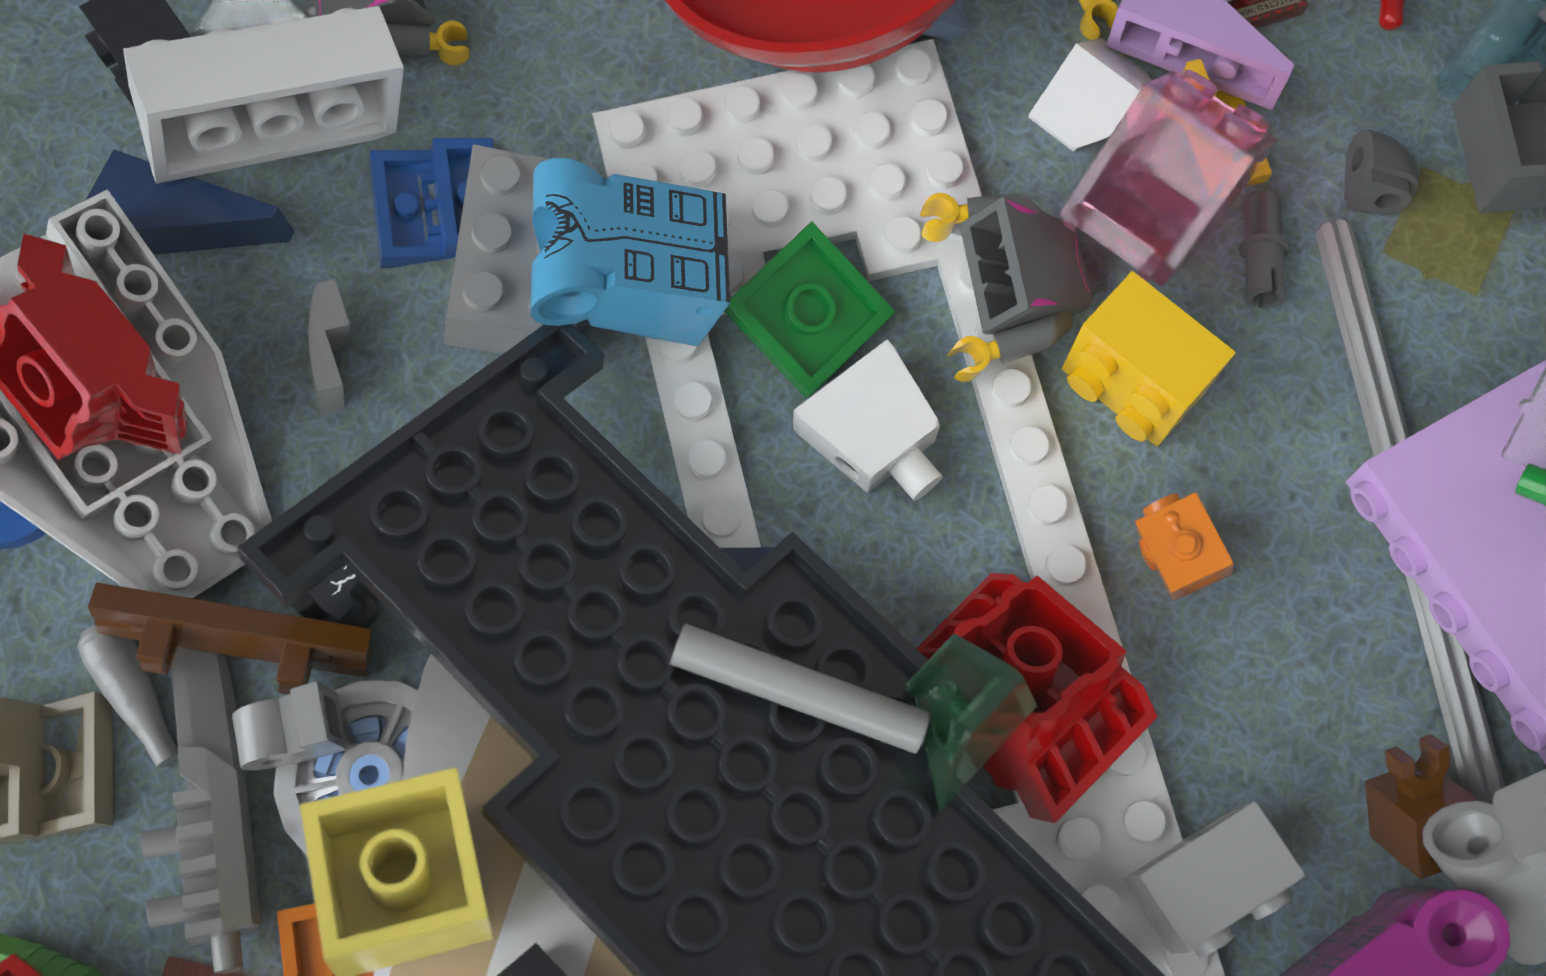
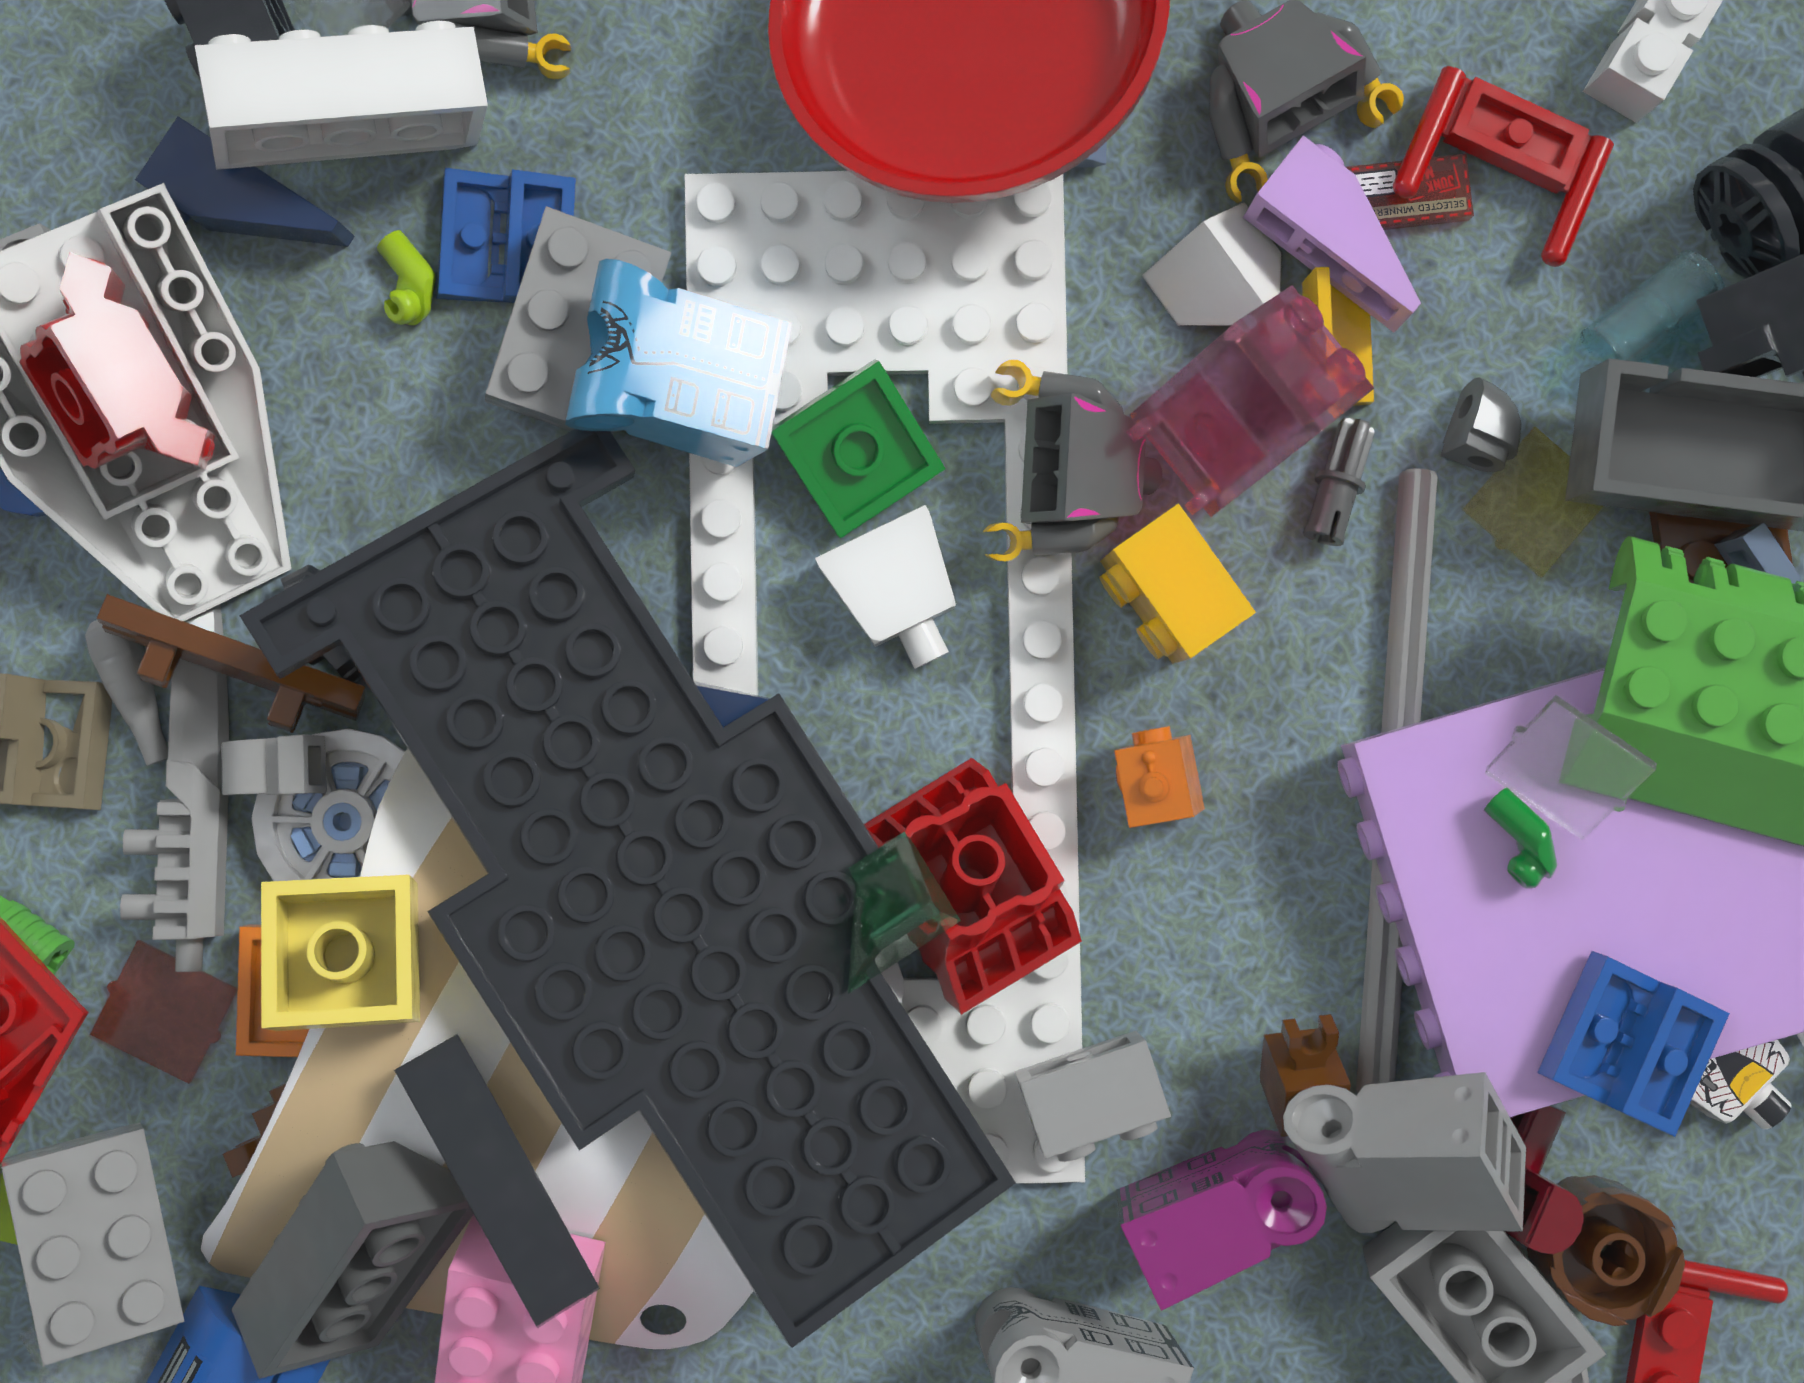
camera: 10 degrees right, 15 degrees up
light grey slope [308,279,351,417] -> none
light grey piece [670,623,930,753] -> none
none -> lime arm [377,230,436,326]

